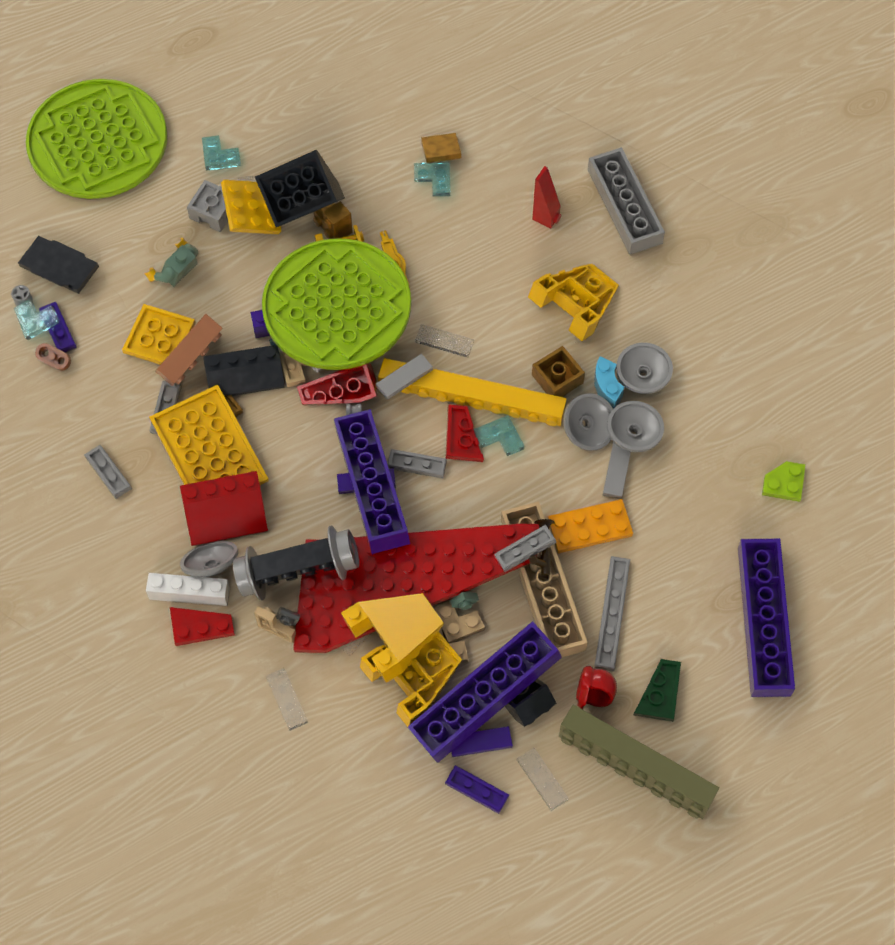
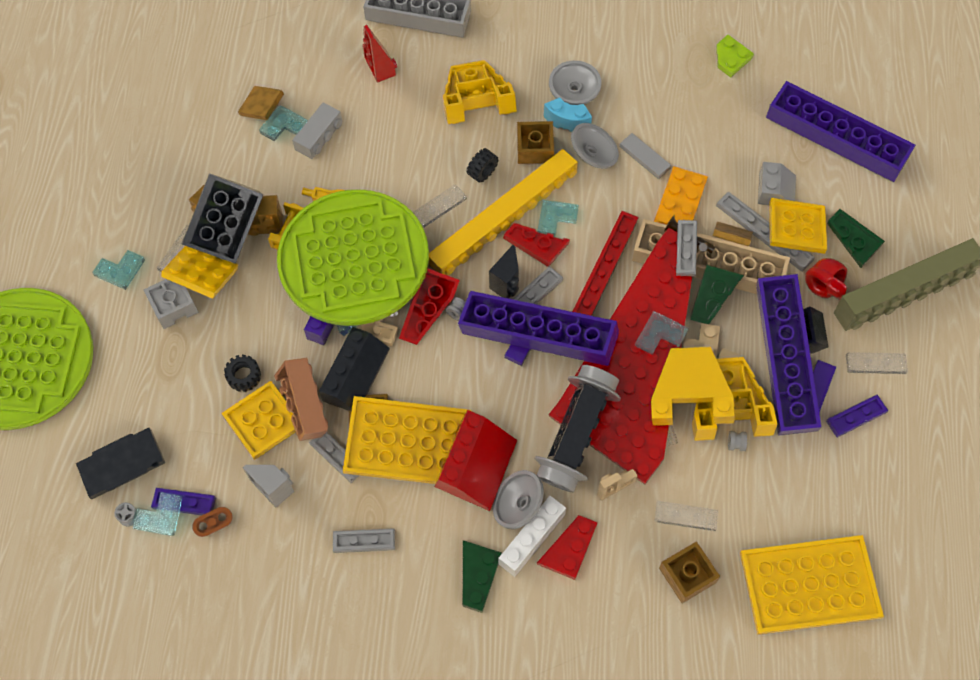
camera: 55 degrees left, 0 degrees up
sand green torso [144,238,198,287] -> none
dark grey slope [276,607,300,626] -> none
light grey tile [376,354,433,400] -> none
sand green plate [450,592,479,610] -> none
light grey dish [607,401,664,452] -> none
none -> black tyre [224,354,261,392]
none -> light grey slope [243,465,294,508]
none -> light grey brick [292,103,342,159]
none -> dark green wing [462,540,502,613]
none -> black tyre [466,148,499,183]
none -> black slope [489,244,519,299]
none -> red plate [572,211,639,316]
none -> clear light blue plate [635,311,689,355]
none -> pearl gold brick [659,541,720,604]
none -> dark green wing [690,264,744,324]
none -> pearl gold tile [713,221,753,246]
none -> light grey wheel [728,431,747,451]
none -> yellow plate [740,535,884,635]
none -> light grey slope [758,162,796,205]
none -> yellow plate [769,198,827,254]

